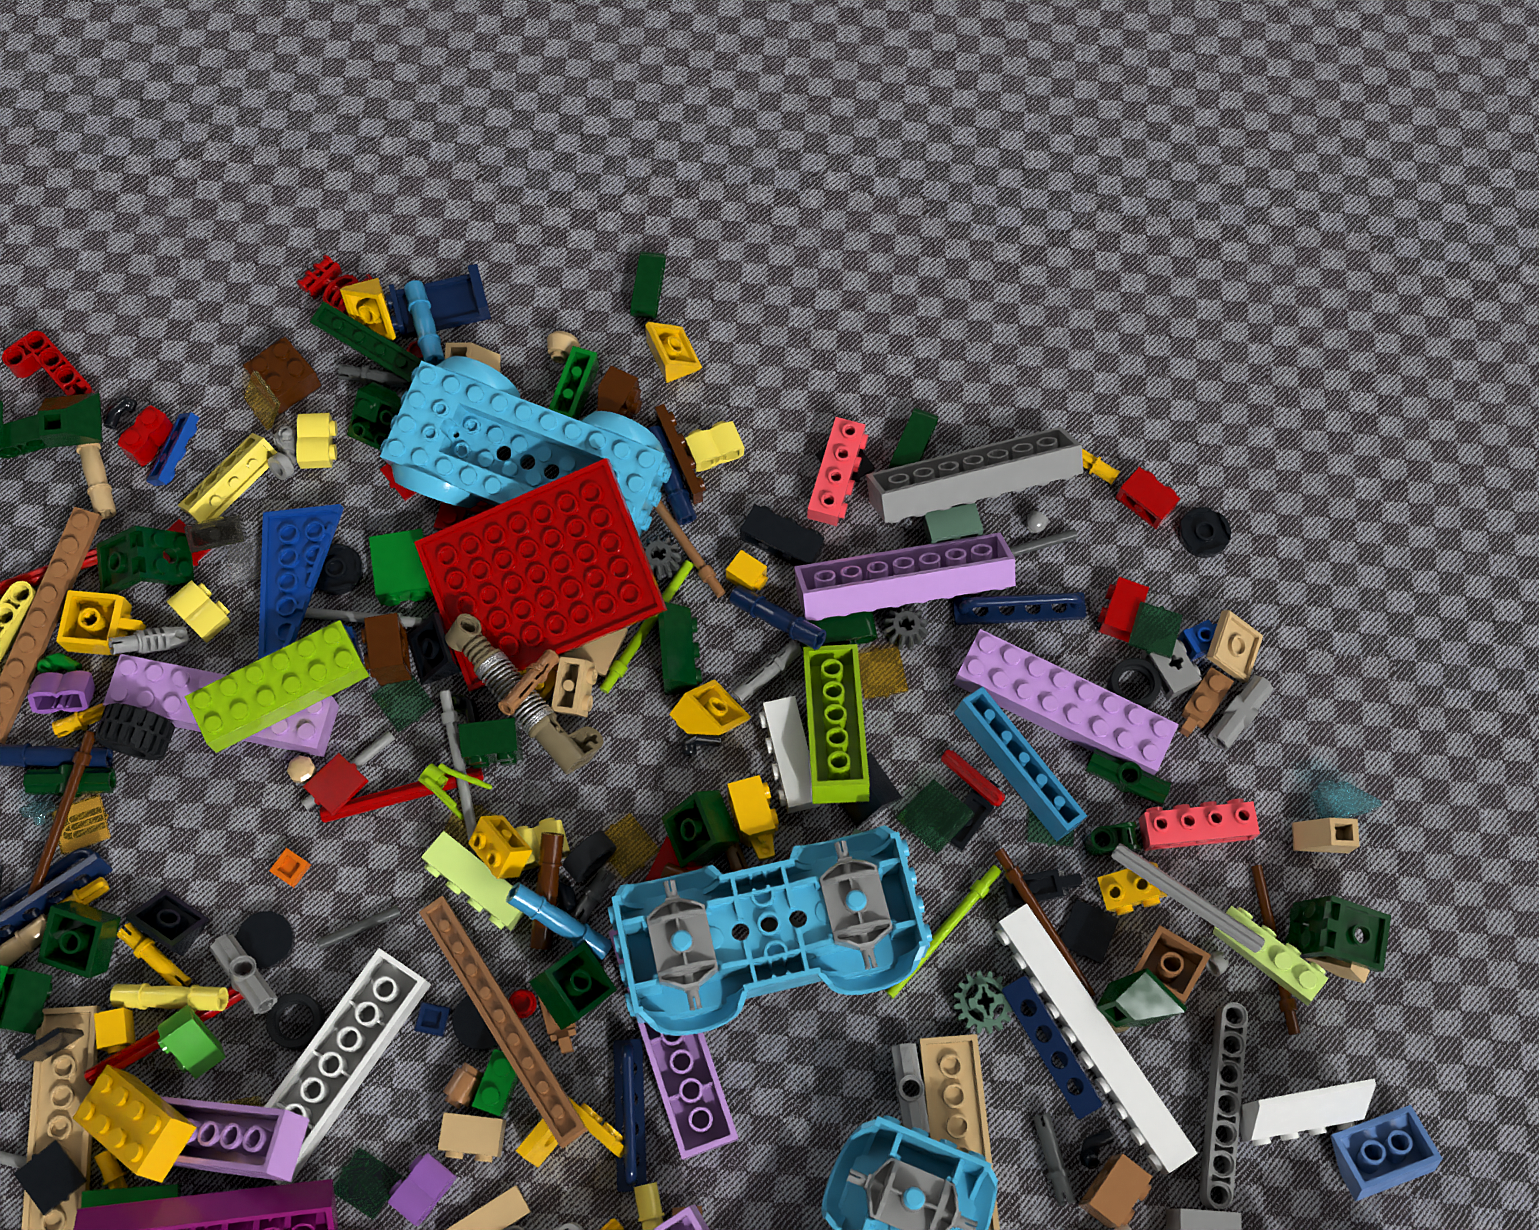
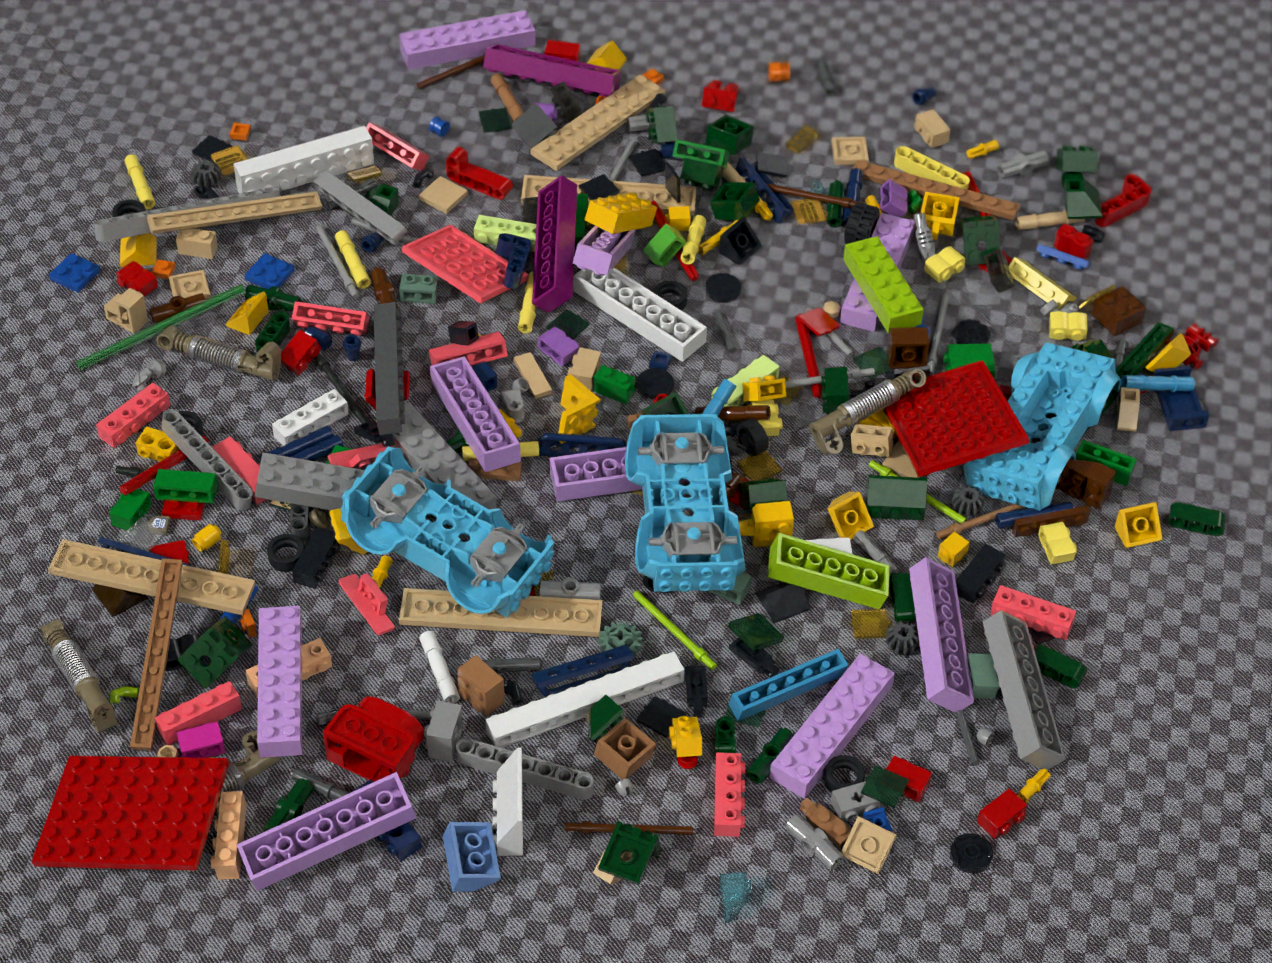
camera: 100 degrees right, 20 degrees down
light grey piece [210,934,277,1014] -> none
blue wing [258,504,344,659] -> none
orange plate [269,848,311,888] -> none
lime plant [418,763,492,820] -> none
medium nougat plate [419,895,588,1148] -> none
medium nougat brick [443,1062,484,1109] -> none
medium nougat pin [498,649,560,716] -> none
tan cone [547,331,580,364] -> none
black arm [681,734,721,756] -> none
dark blue piece [730,585,826,650] -> none
red axle [941,749,1006,806] -> none
dark blue piece [952,592,1087,625] -> none
reddish brown bar [994,848,1096,998] -> none
light grey axle [1111,844,1265,953] -> none
yellowish green brick [1213,905,1329,1006] -> none
tan slope [1292,818,1360,853] -> none

